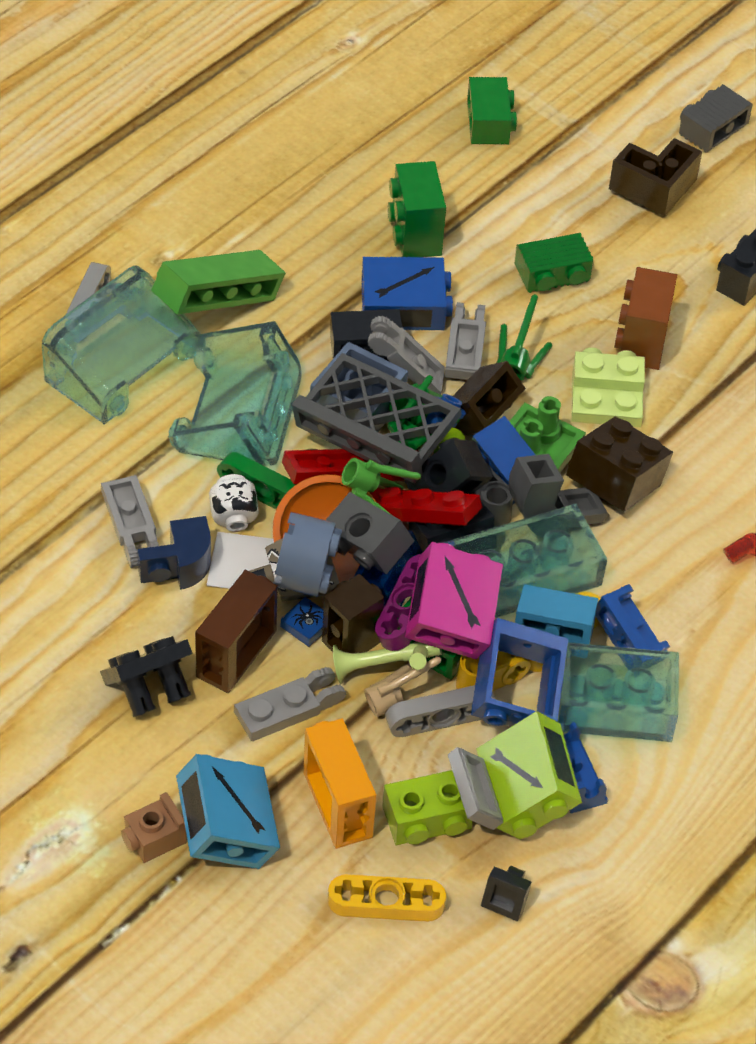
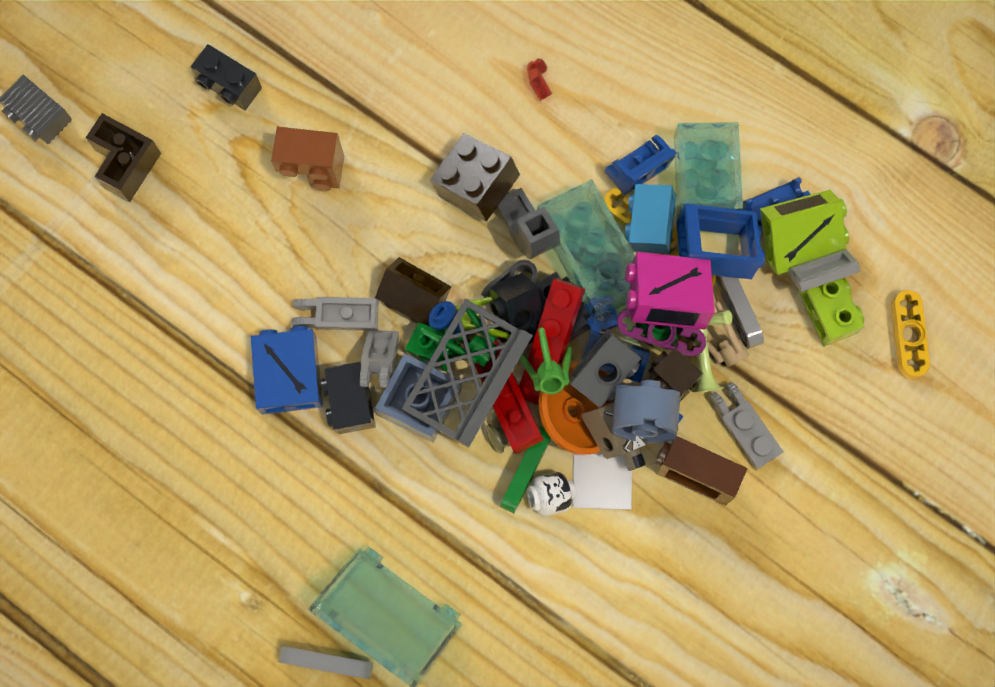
camera: 90 degrees left, 25 degrees up
black plate [100,636,193,717] -> none
light grey hinge [101,475,159,568] -> none
medium nougat brick [121,792,186,863] -> none
dark blue brick [138,516,211,590] -> none
bright green brick [151,250,286,315] -> none
clear light blue windscreen [168,321,302,467] -> none
dark azure brick [176,754,280,869] -> none
light orange window [303,718,376,849] -> none
green brick [388,161,446,257] -> none
green brick [467,77,517,144] -> none
blue hinge [472,416,535,505] -> none
black tile [481,866,532,921] -> none
green plant [496,294,552,381] -> none
bright green plate [509,396,586,473] -> none
green brick [514,233,593,293] -> none
yellowish green plate [571,348,645,427] -> none

